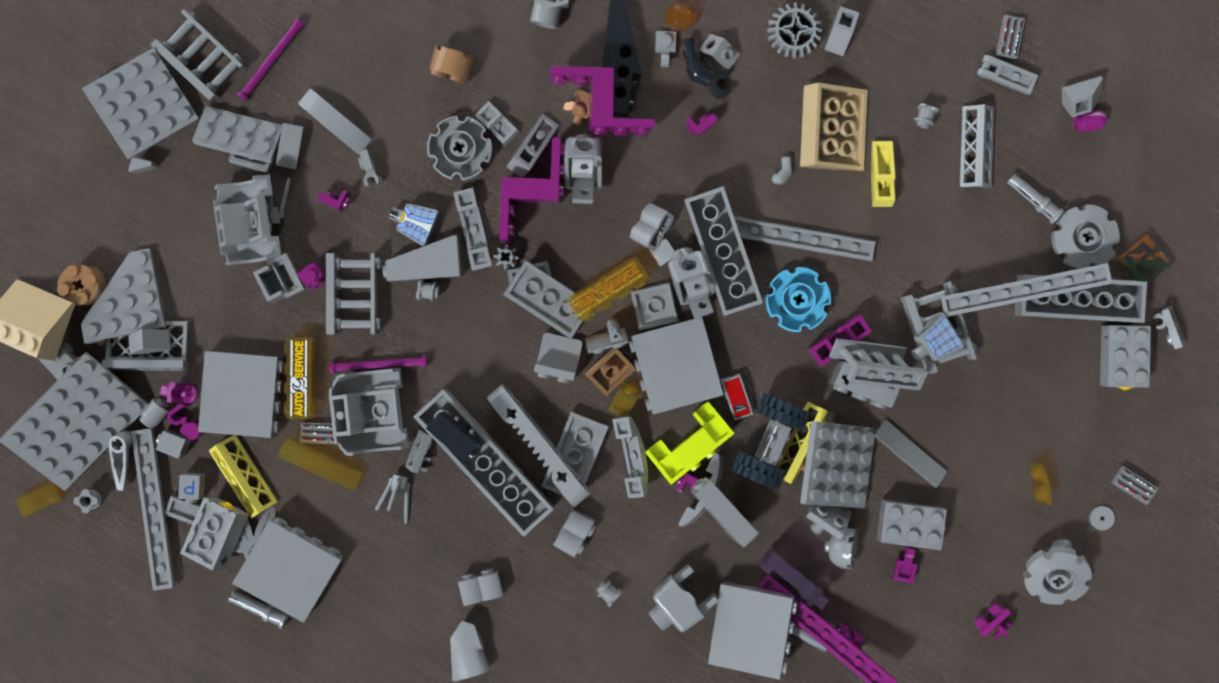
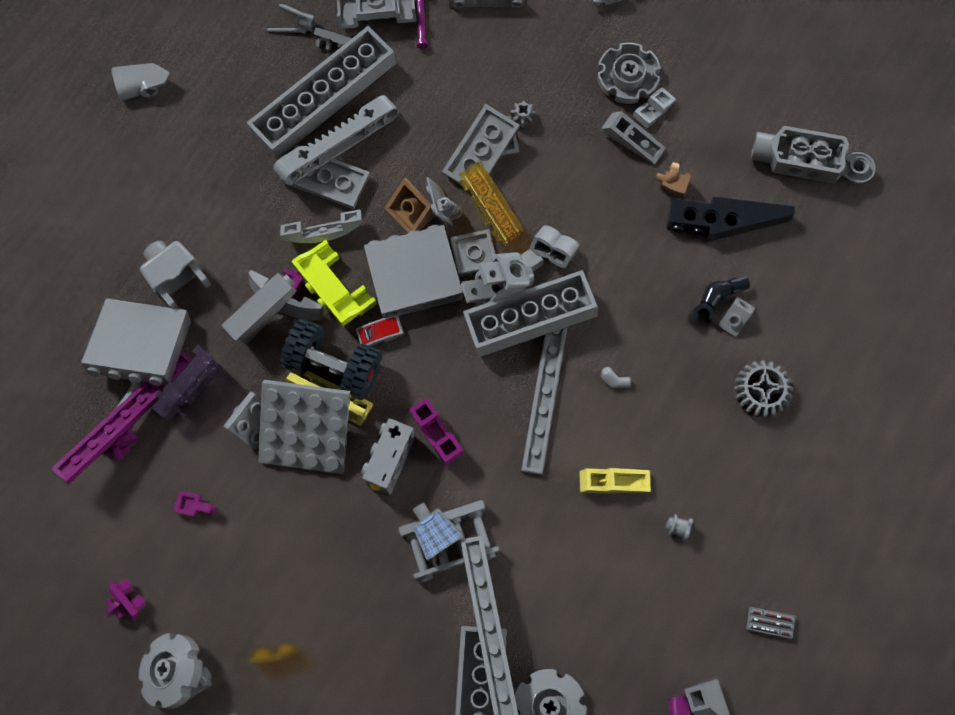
camera: 90 degrees right, 15 degrees down
light grey slope [383,235,462,282] -> none
torso [389,204,441,246] -> none
light grey brick [416,279,440,302] -> none
black brick [426,411,481,462] -> none
medium nougat brick [429,45,475,84] -> none
light grey slope [453,188,492,271] -> none
light grey brick [458,568,504,606] -> none
magenta bracket [499,138,565,242] -> none
light grey bracket [534,333,582,384] -> none
magenta bracket [549,66,655,137] -> none
light grey brick [553,508,596,557] -> none
light grey piece [564,134,603,204] -> none
light grey brick [596,581,622,607] -> none
clear yellow bracket [608,382,640,417] -> none
light grey plate [655,31,676,67] -> none
clear orange head [664,3,696,31] -> none
magenta bracket [685,113,718,137] -> none
medium azure piece [765,267,831,332] -> none
tan slope [800,83,868,171] -> none
light grey slope [824,6,859,56] -> none
light grey cylinder [825,528,858,570] -> none
light grey fence [829,338,928,390] -> none
light grey slope [874,419,947,488] -> none
light grey piece [876,499,947,550] -> none
light grey fence [960,104,994,188] -> none
light grey plate [976,55,1038,95] -> none
light grey pin [1007,173,1064,224] -> none

